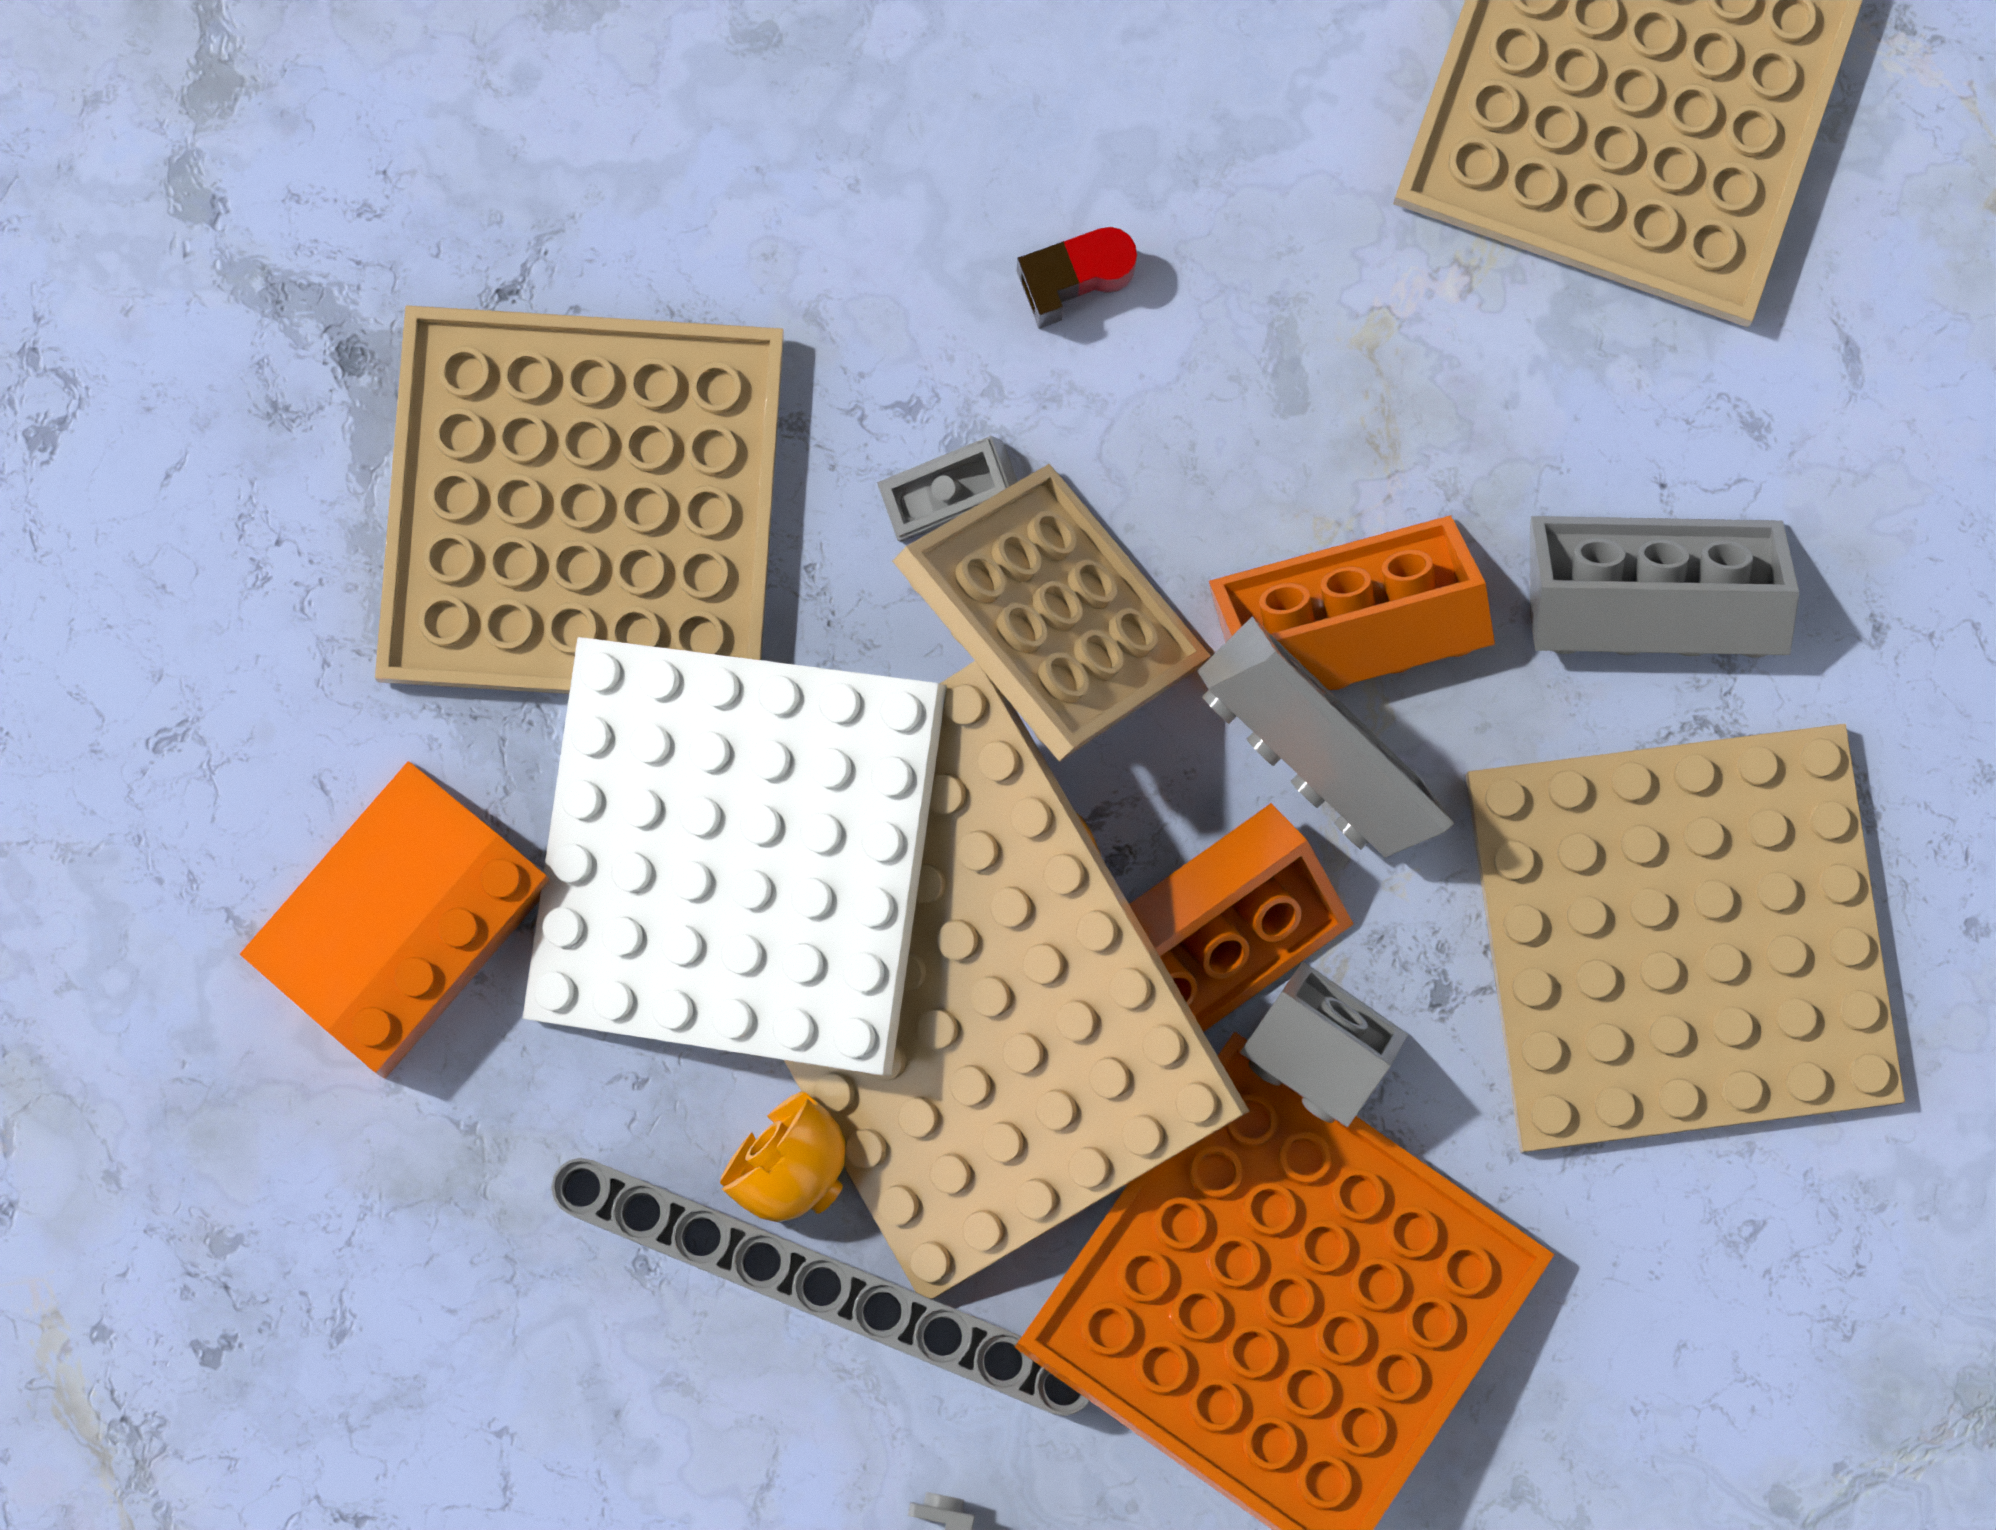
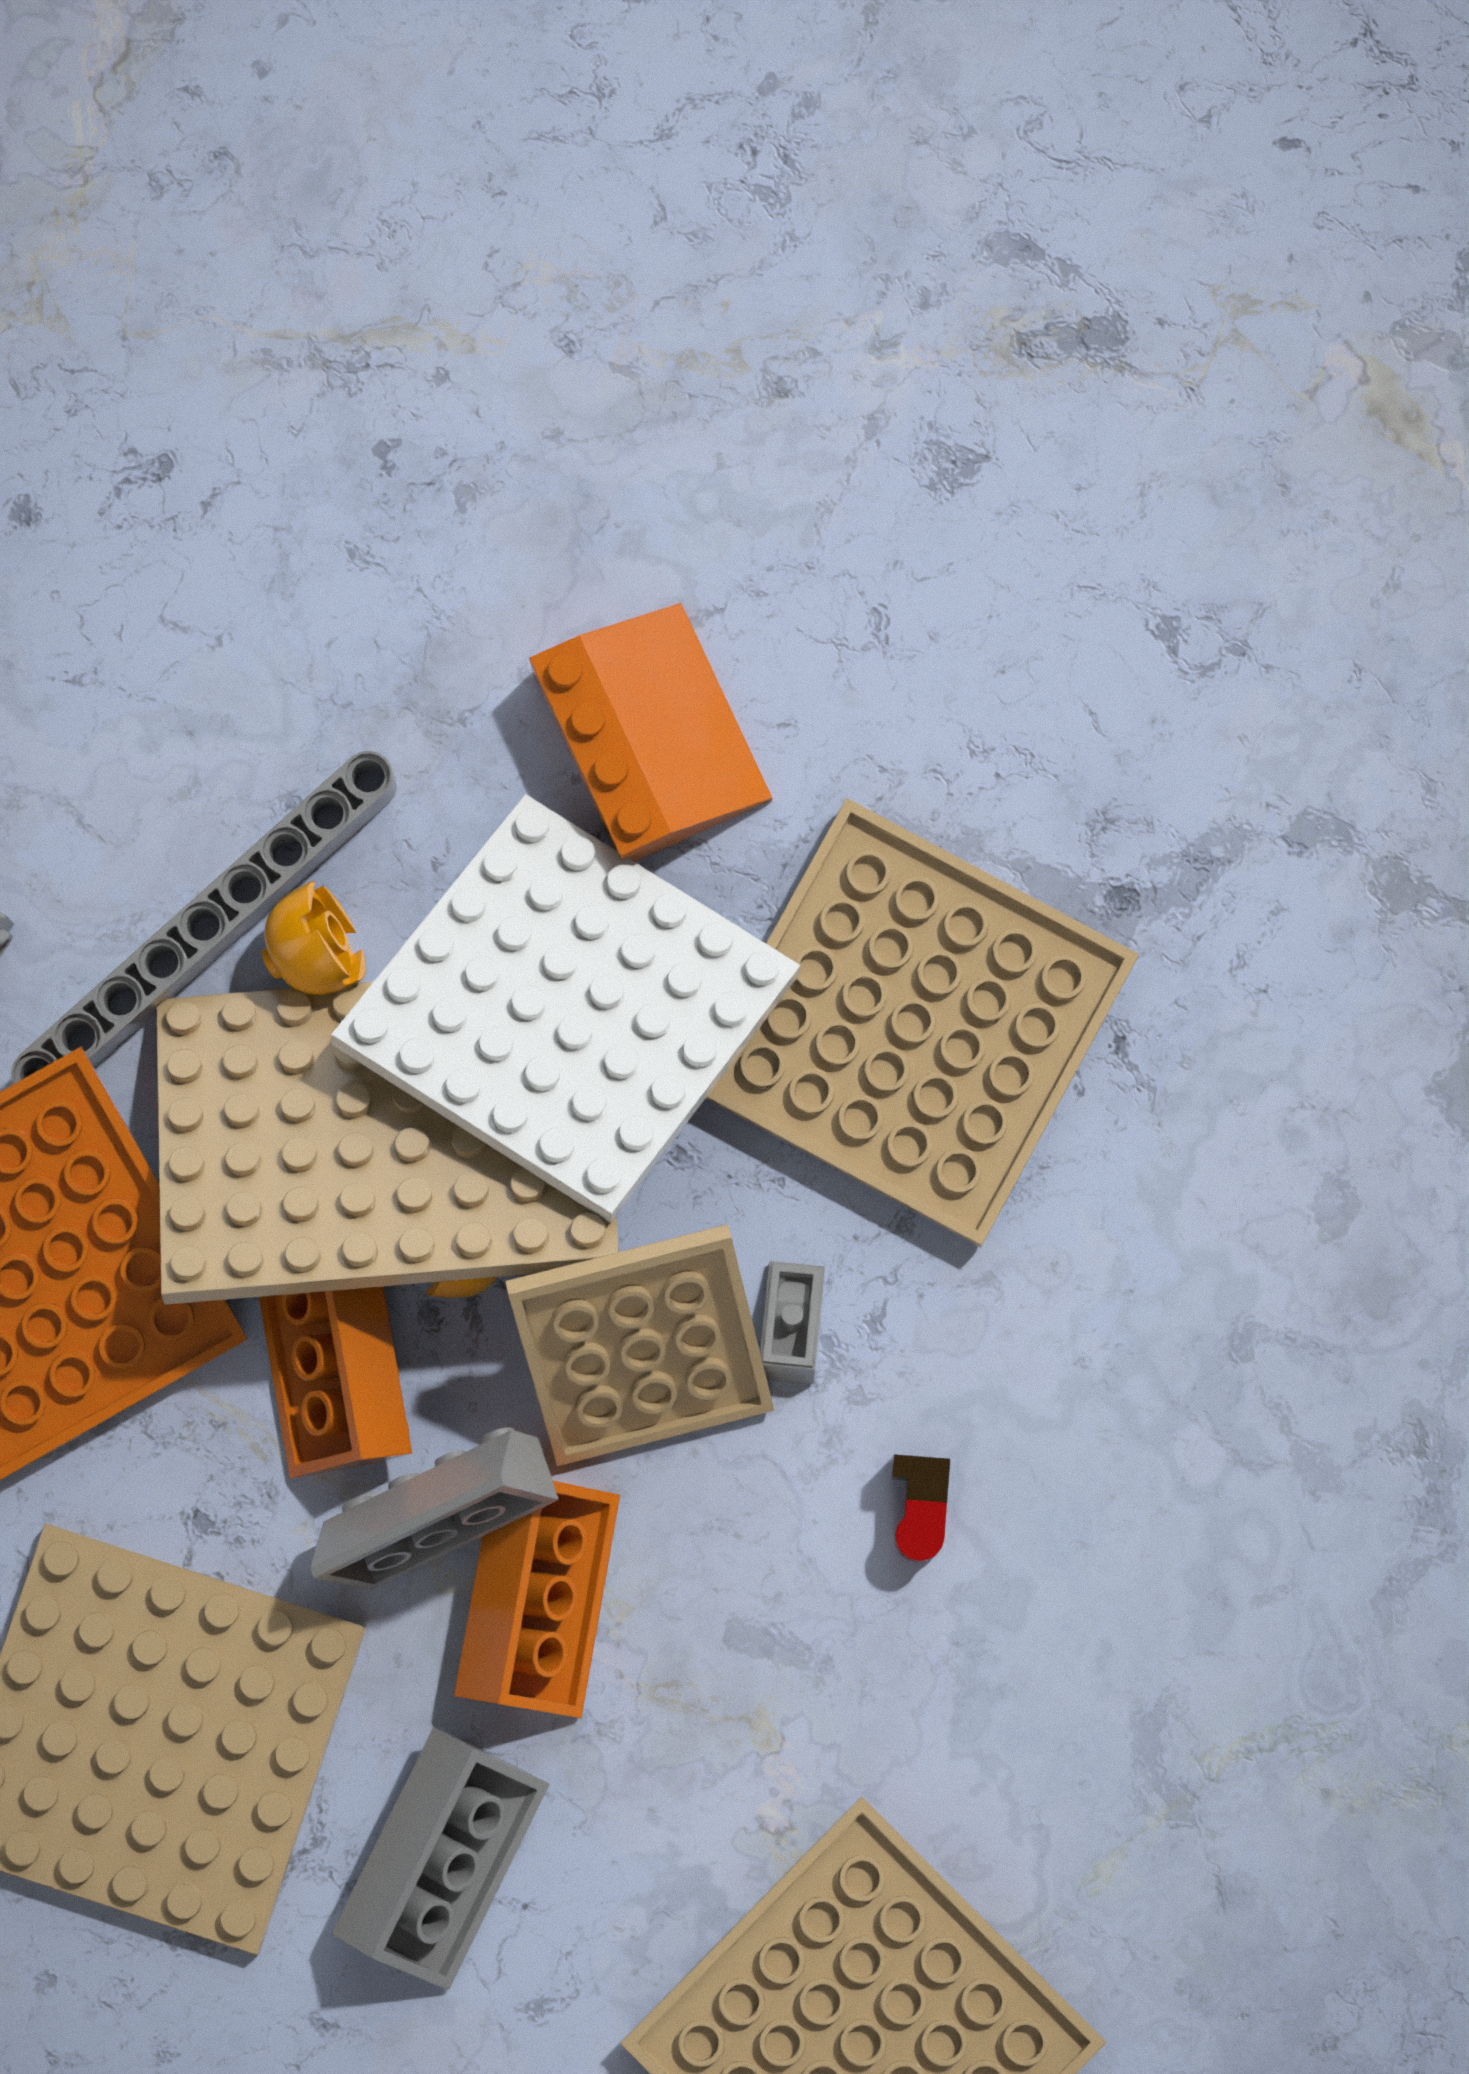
camera: 120 degrees right, 0 degrees up
light grey slope [1240,961,1408,1127] -> none

